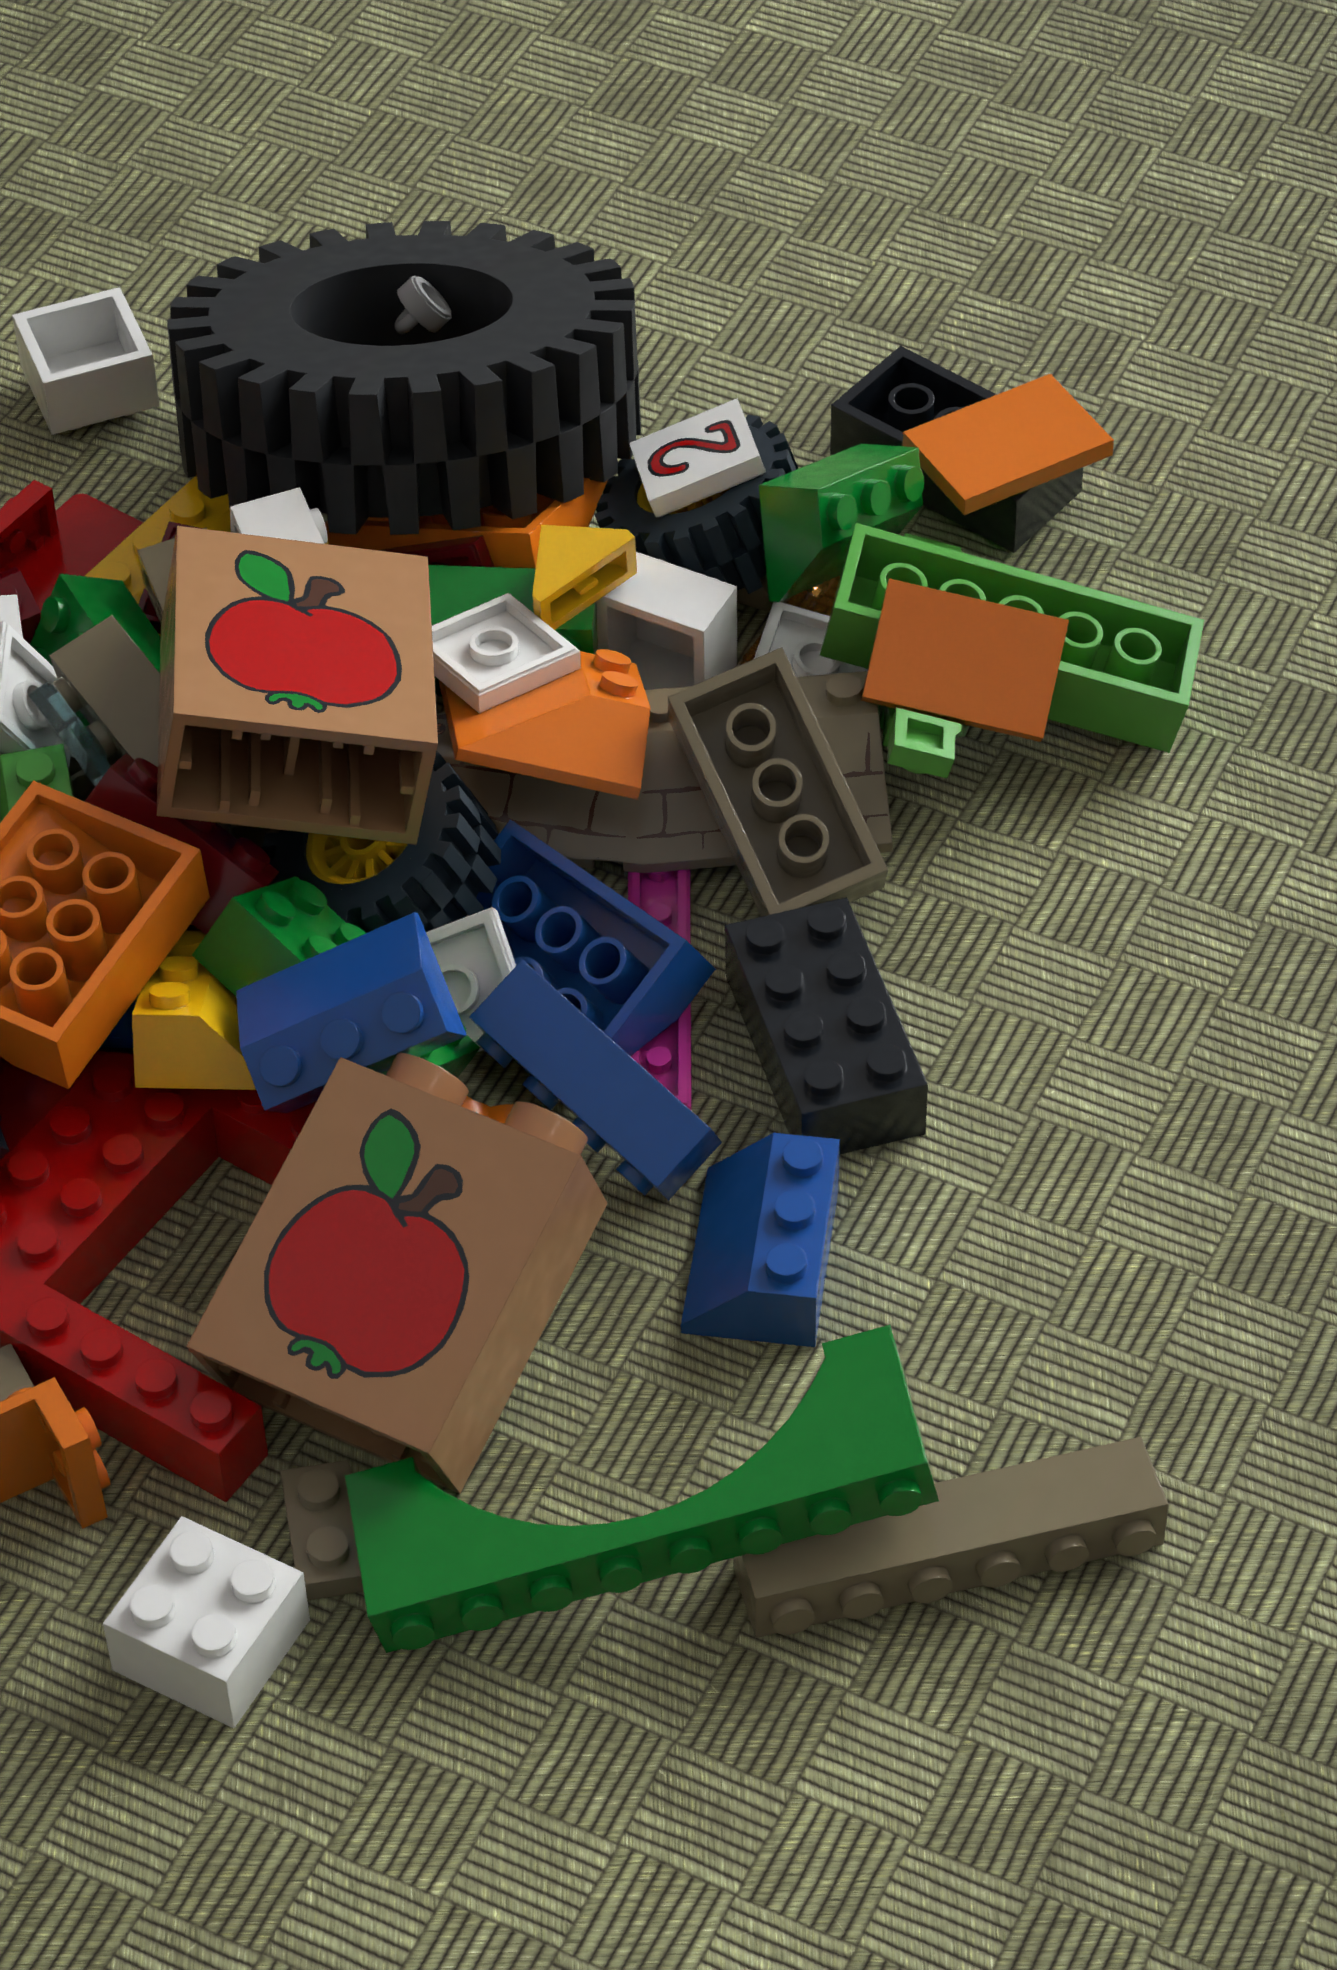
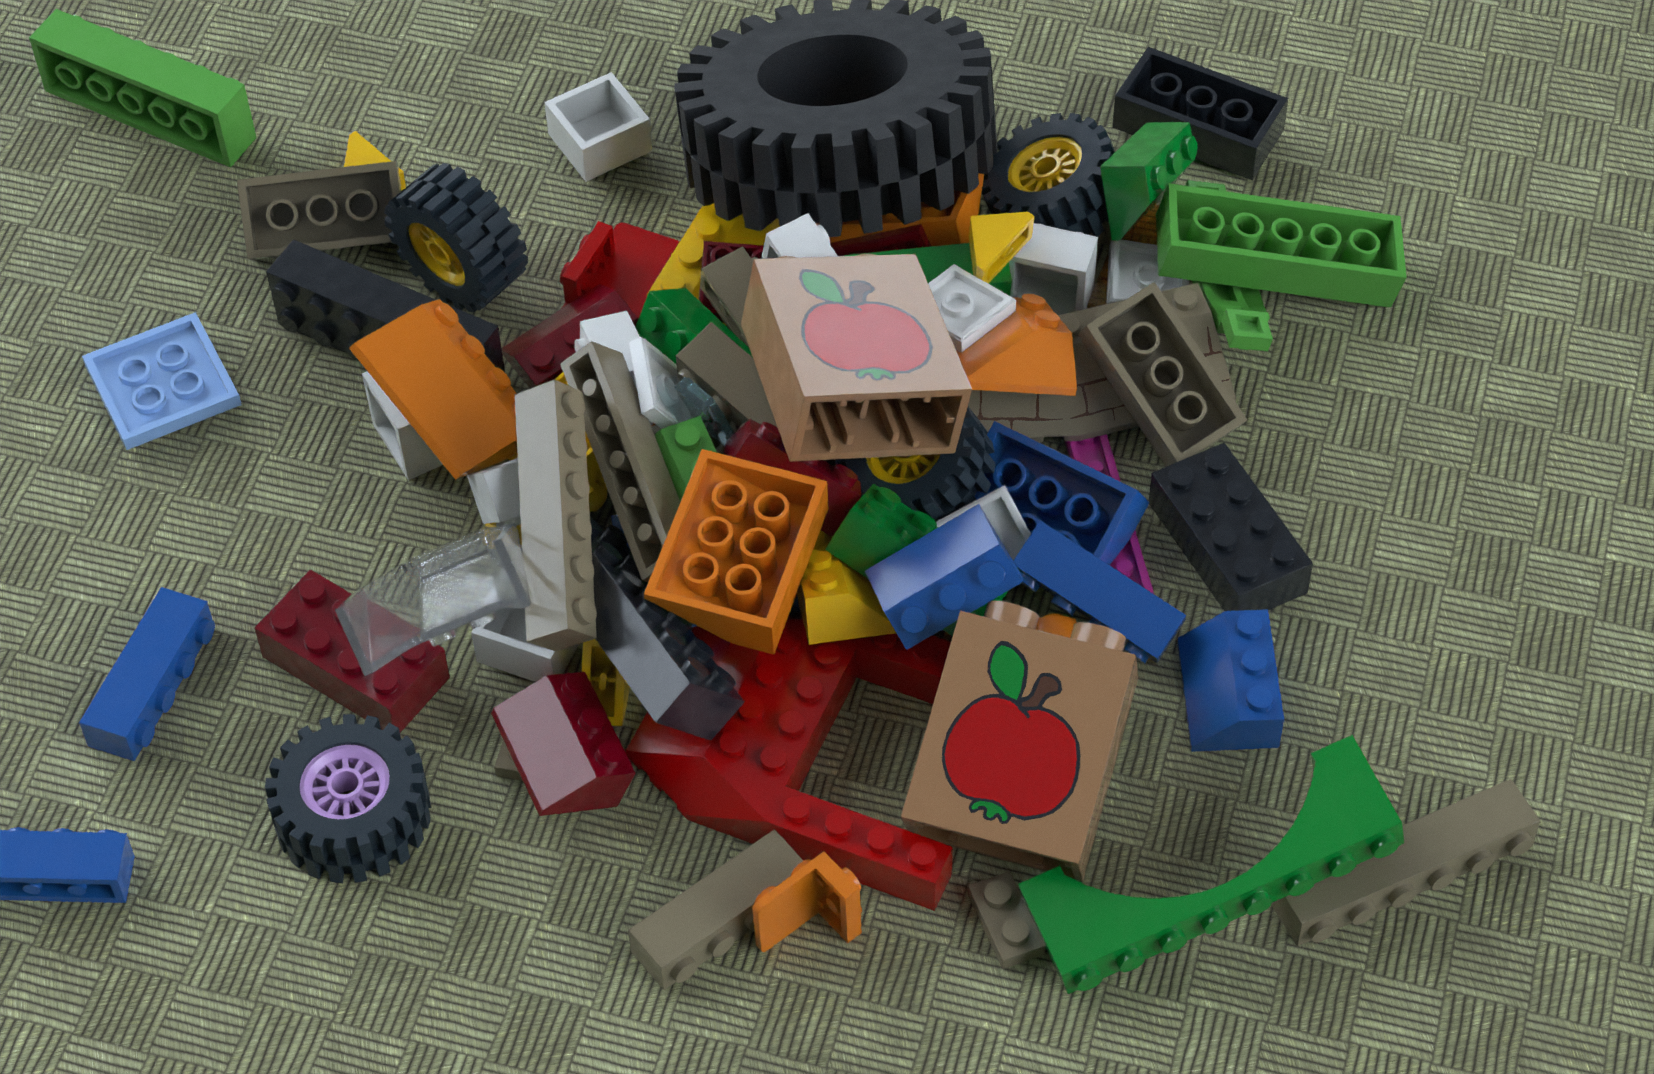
camera: 10 degrees left, 5 degrees up
white piece [103,1516,310,1729] -> none
light grey tile [394,276,452,334] -> none
white tile [630,398,766,517] -> none
orange tile [861,578,1069,742] -> none
orange tile [903,373,1114,515] -> none

